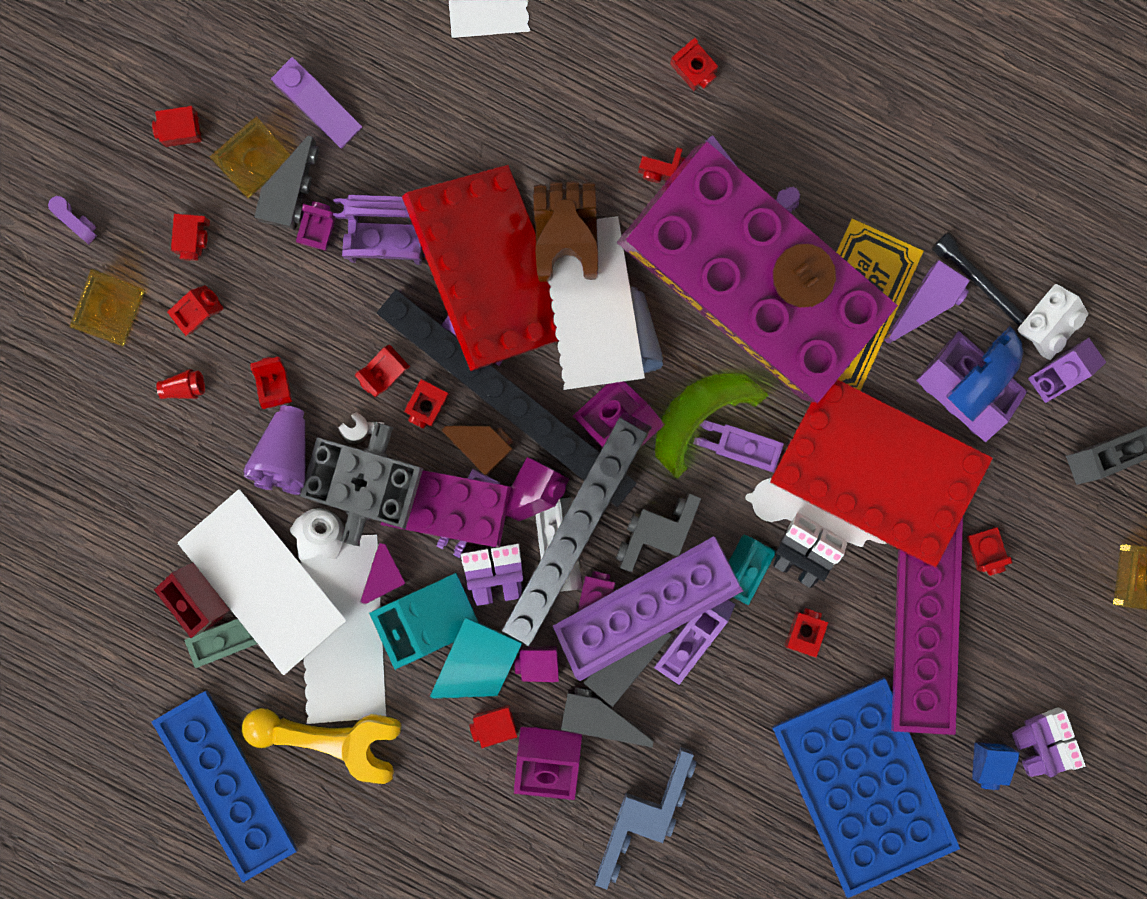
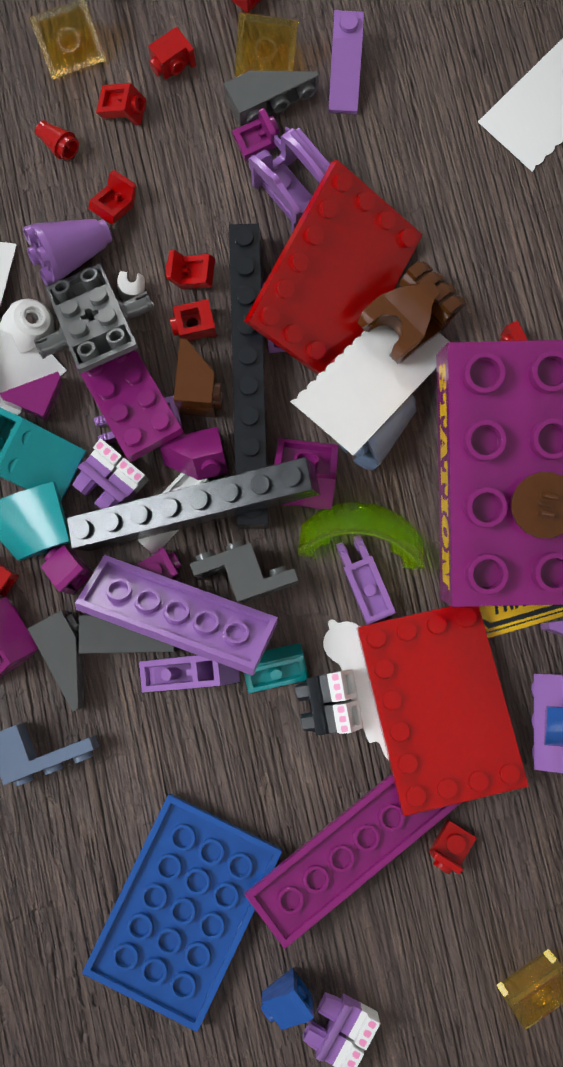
camera: 50 degrees right, 5 degrees down
red brick [784,608,828,658] -> none

